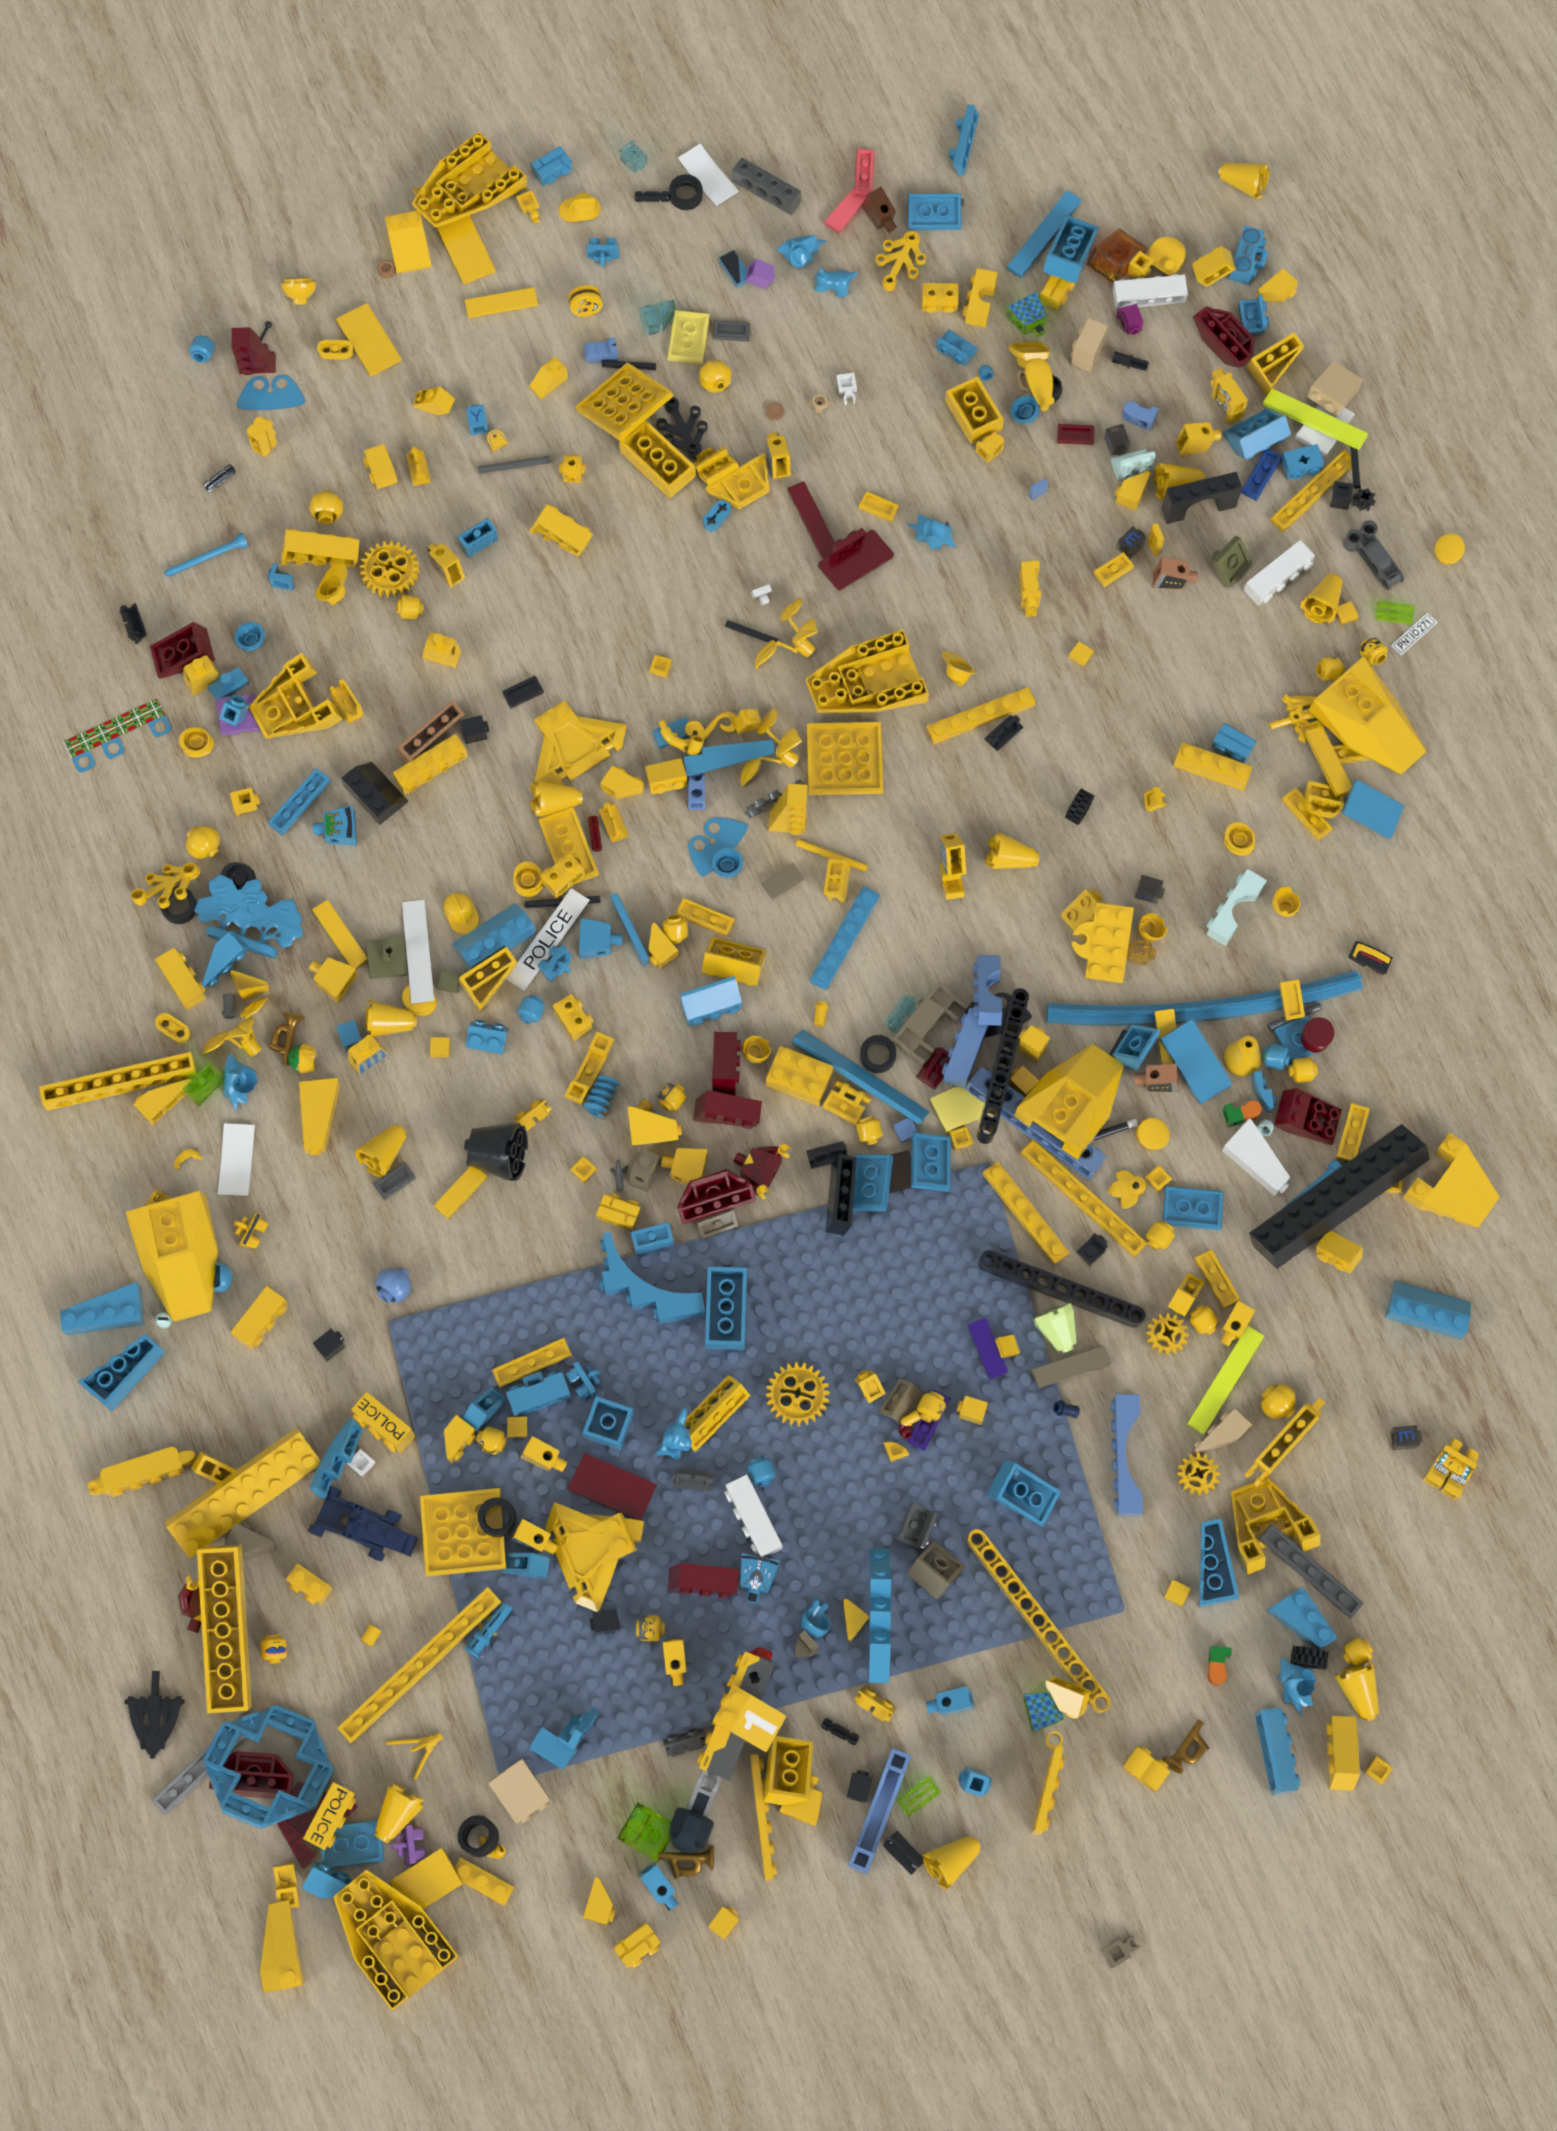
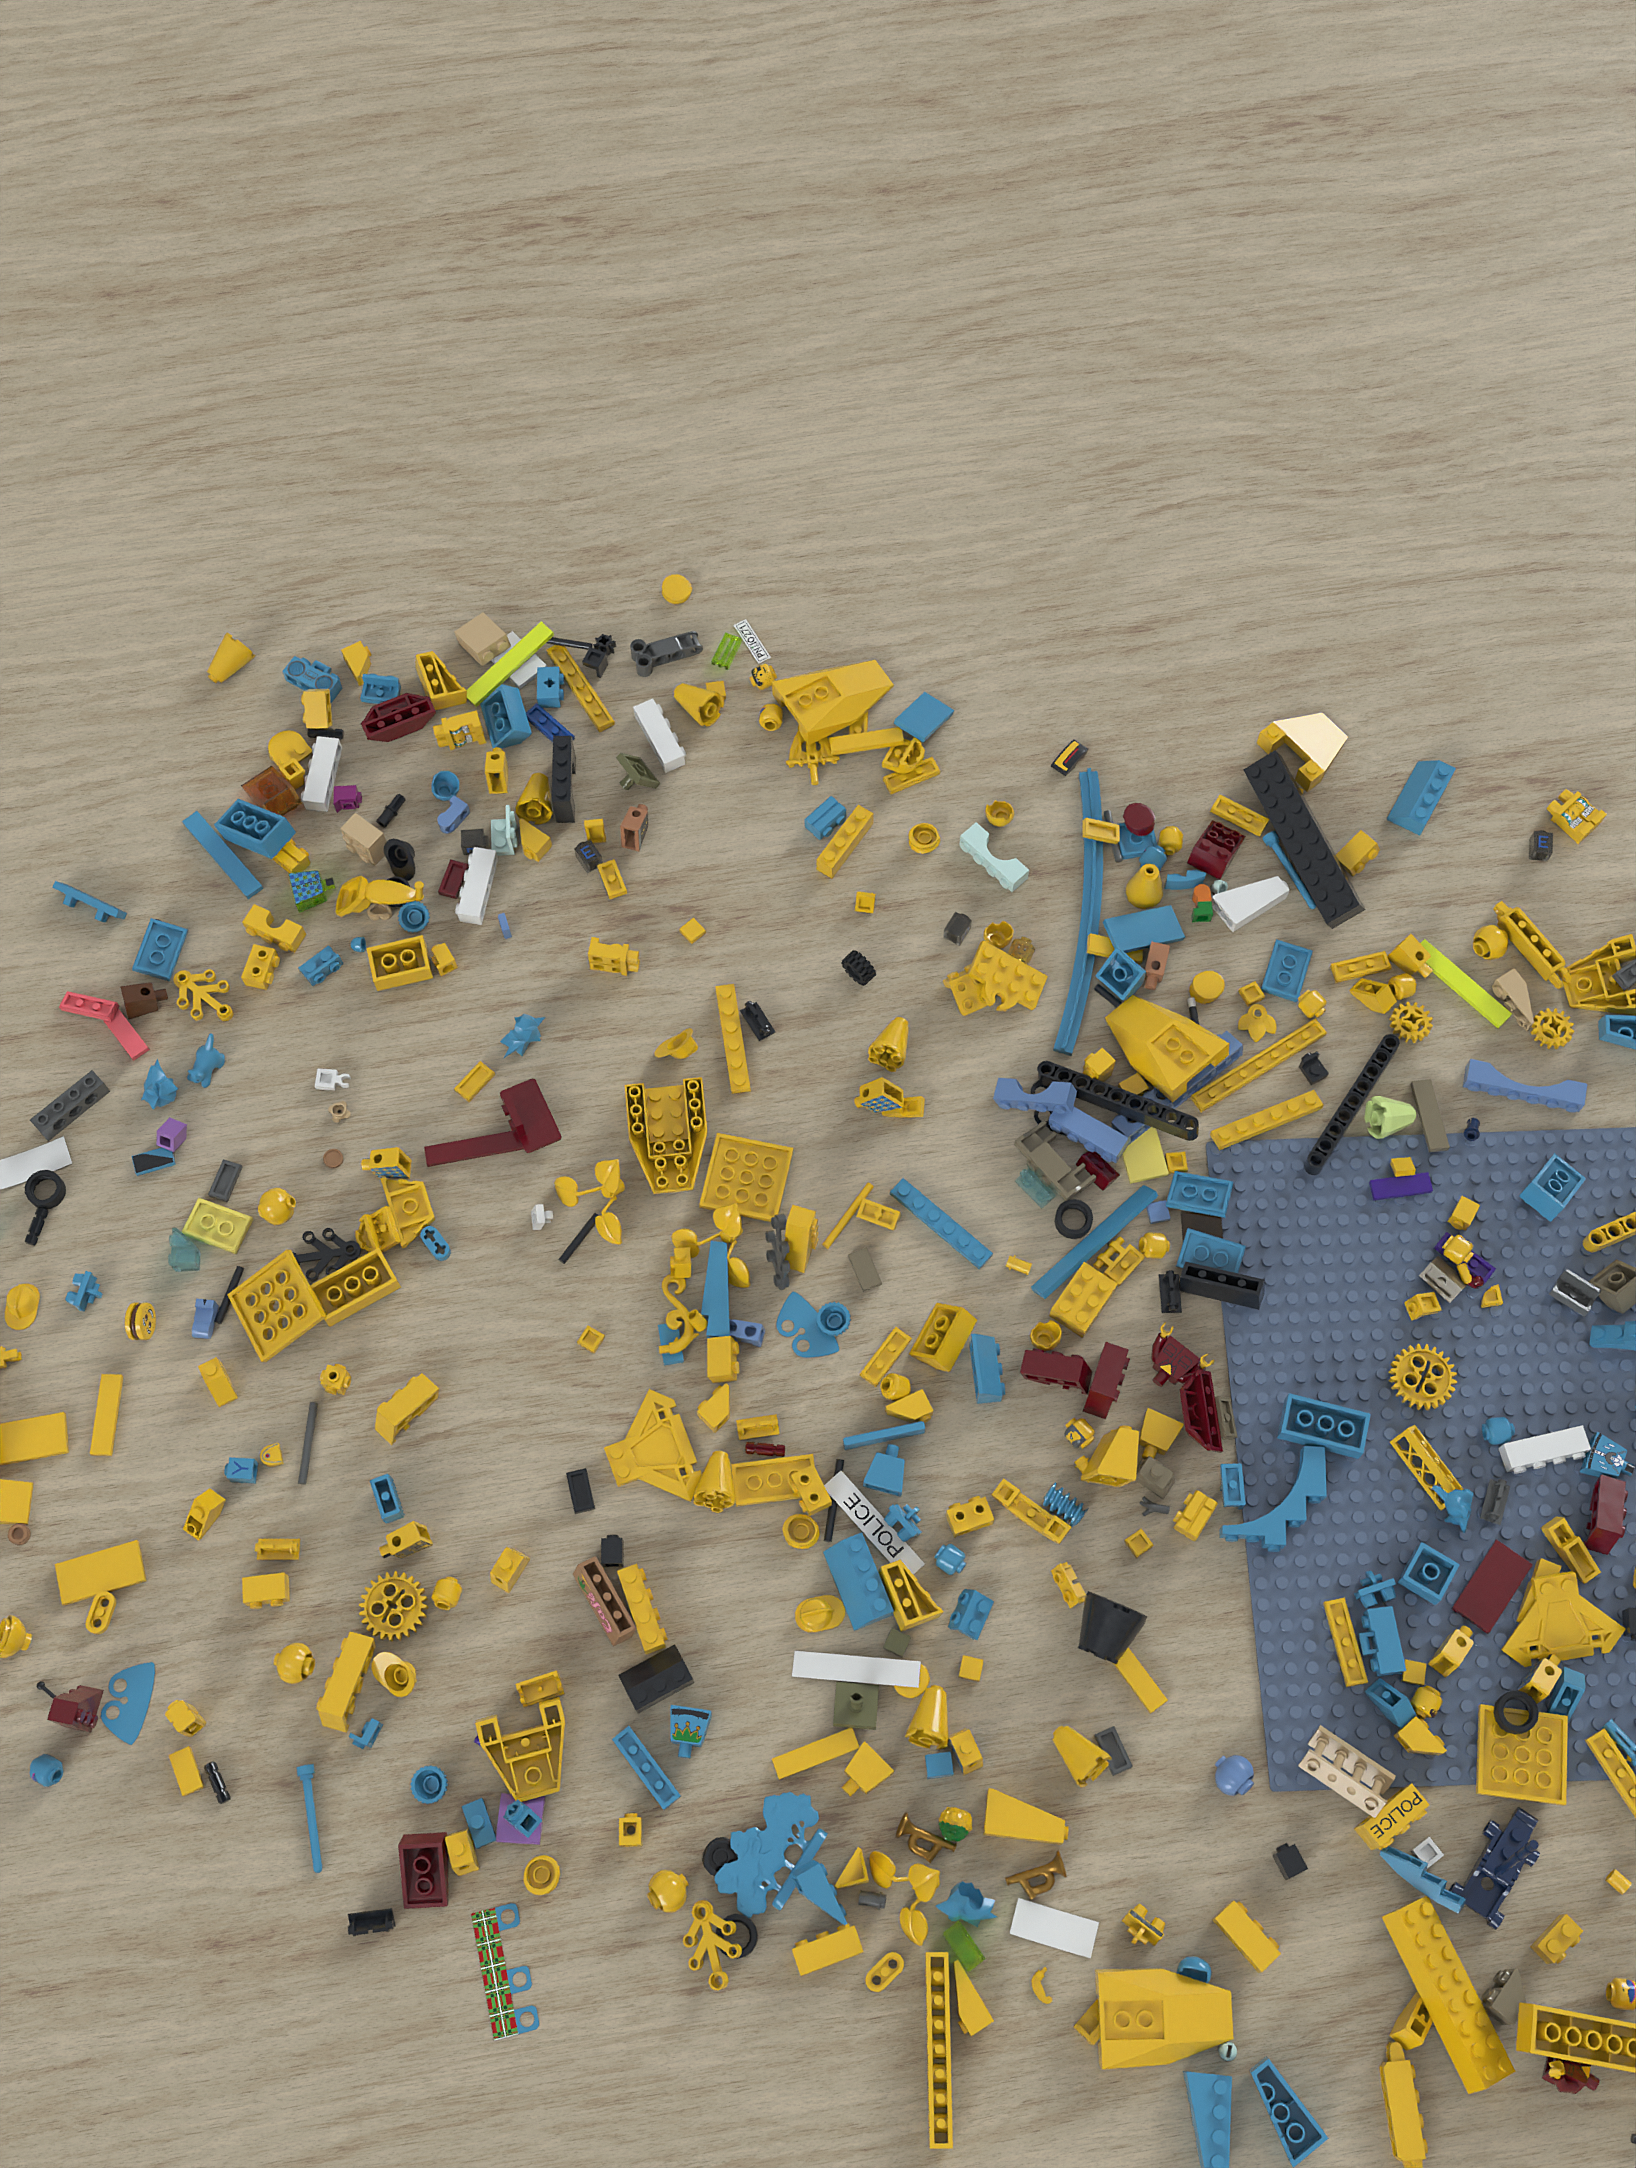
camera: 75 degrees left, 5 degrees down
none -> yellow tile [168,1746,205,1797]
none -> black axle [307,728,344,739]
none -> black piece [384,838,416,881]
none -> dark azure hair [431,771,460,801]
none -> white brick [455,847,498,925]
none -> pearl gold piece [1005,1851,1067,1900]
none -> tan fence [1298,1725,1396,1818]
none -> yellow slope [1540,1516,1601,1584]

